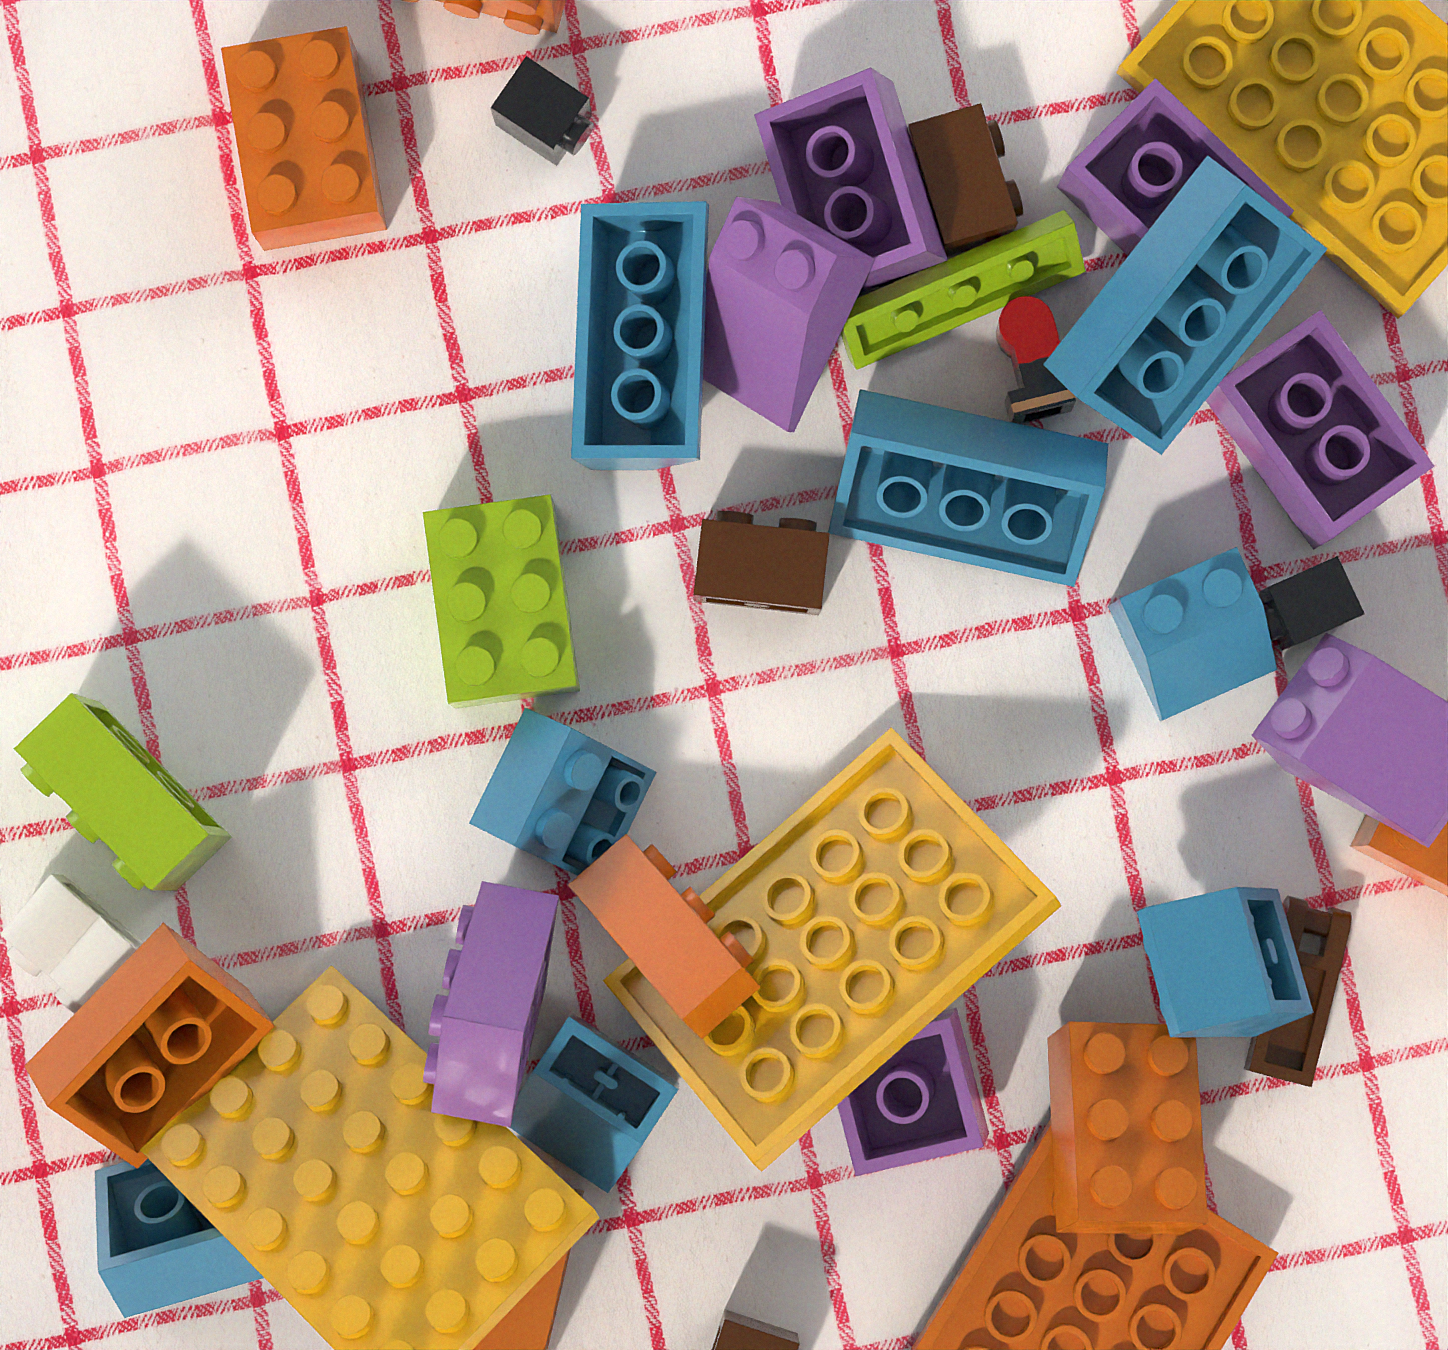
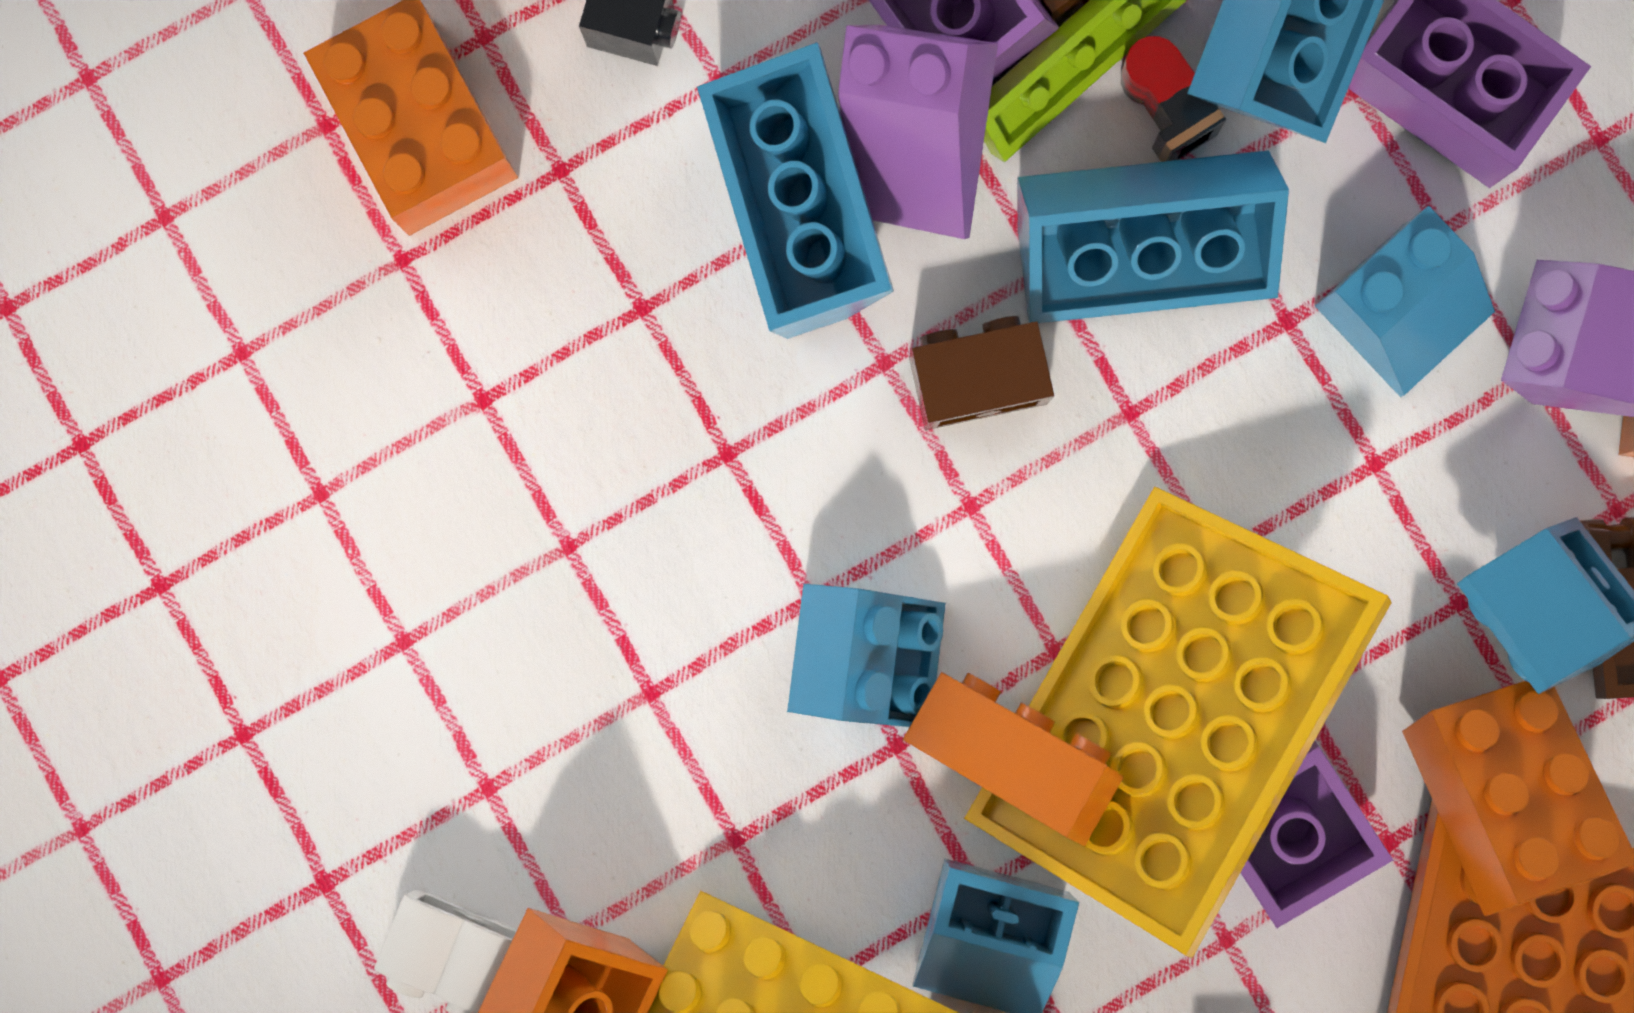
camera: 10 degrees left, 0 degrees up
lime brick [13,693,232,891] -> none
lime brick [423,494,580,709] -> none
medium lavender brick [423,881,559,1127] -> none
black brick [1258,556,1365,651] -> none

